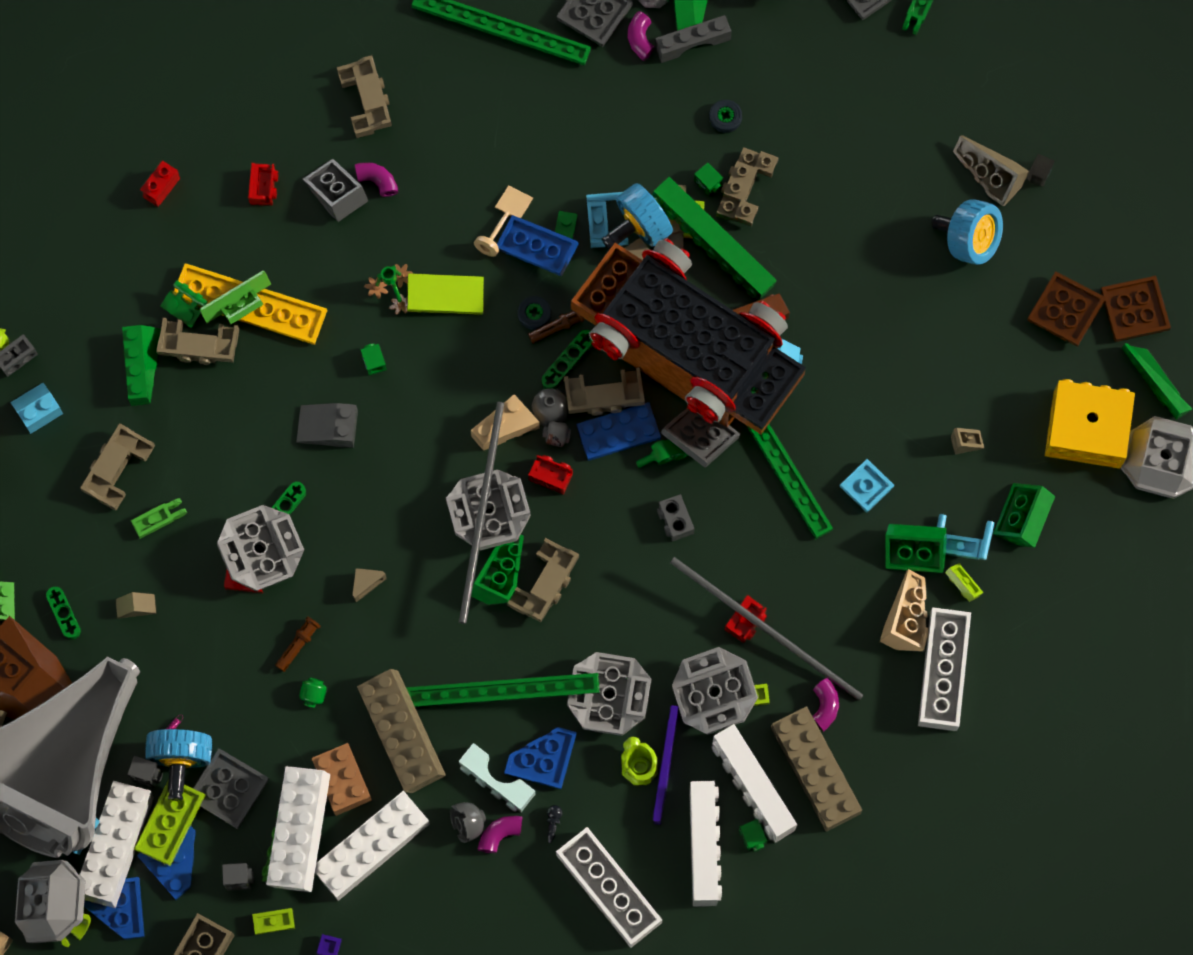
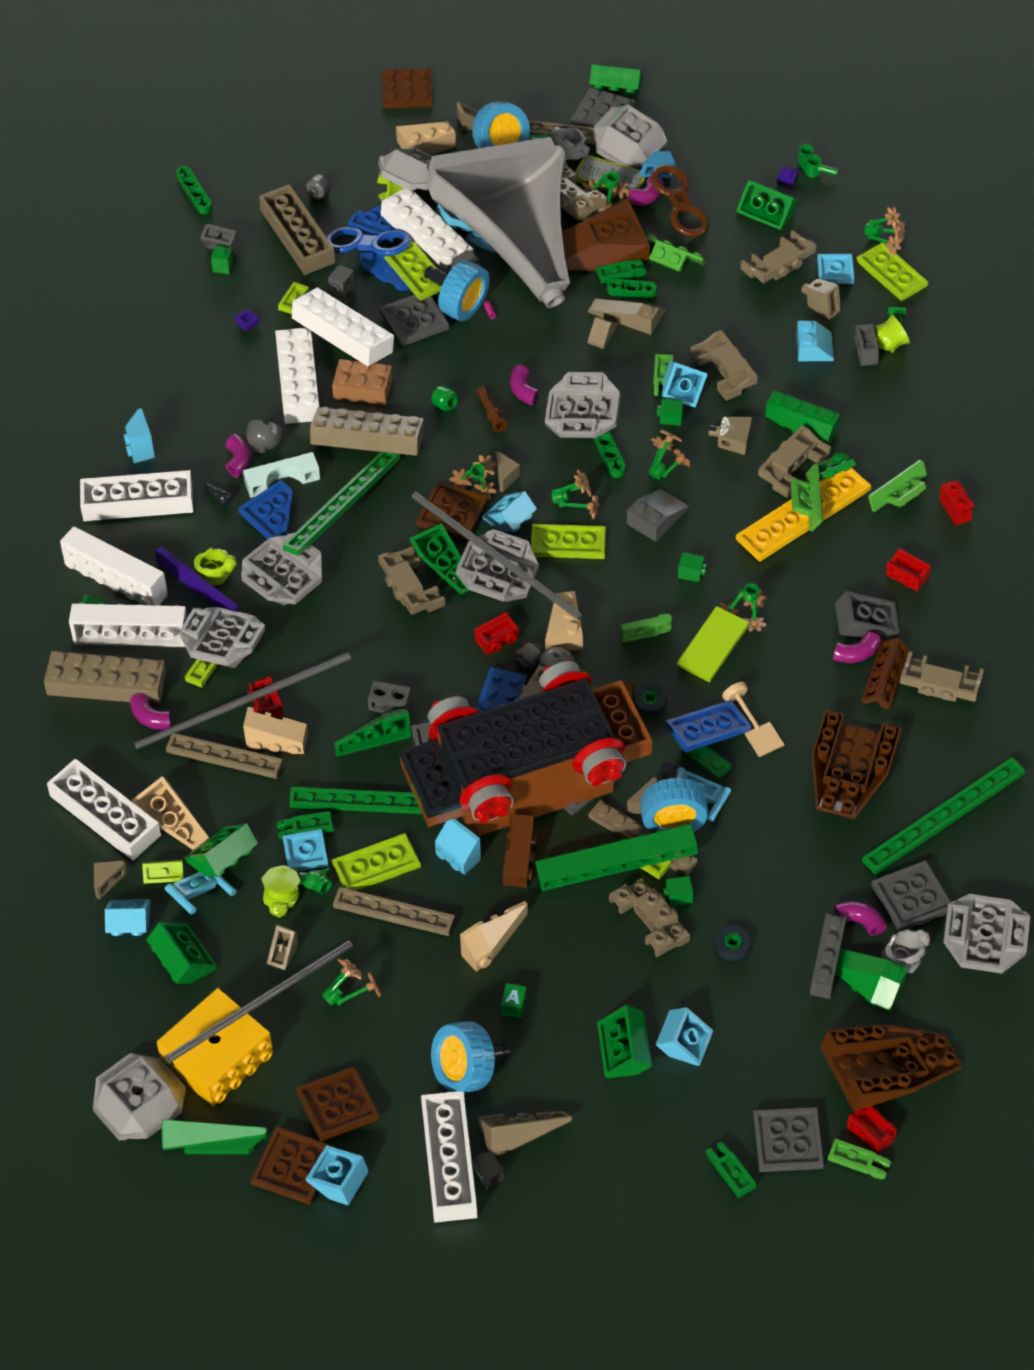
camera: 125 degrees right, 20 degrees down
none -> dark tan slope [94,861,127,900]
none -> medium azure slope [105,899,151,936]
none -> medium azure slope [123,408,155,463]
none -> dark grey piece [165,940,353,1063]
none -> dark tan plate [166,733,283,779]
none -> tan wedge [243,707,308,754]
none -> lime piece [261,865,301,918]
none -> green hinge [276,811,334,840]
none -> green animal [298,867,332,894]
none -> medium azure slope [306,1145,369,1205]
none -> plant [322,959,381,1006]
none -> blue bar [326,227,411,256]
none -> lime tile [332,833,421,891]
none -> dark tan plate [333,887,455,936]
none -> green wedge [334,708,411,757]
none -> reddish brown plate [416,481,488,541]
none -> white brick [421,1091,477,1223]
none -> medium nougat plant [449,455,497,500]
none -> tan wedge [460,901,528,972]
none -> medium azure slope [482,491,537,532]
none -> green brick [501,983,527,1018]
none -> magenta cylinder [510,365,539,406]
none -> lime tile [531,524,606,559]
none -> plant [552,470,600,519]
none -> dark tan wedge [588,299,666,335]
none -> green hinge [596,259,647,284]
none -> green slope [597,1005,652,1078]
none -> bright green hinge [620,614,672,643]
none -> plant [648,430,690,480]
none -> medium azure slope [656,1007,713,1066]
none -> green brick [657,399,683,426]
none -> medium azure slope [662,361,707,407]
none -> dark tan torso [709,417,752,455]
none -> reddish brown wedge [811,709,902,819]
none -> reddish brown fence [861,637,909,709]
none -> bright green bracket [868,460,927,512]

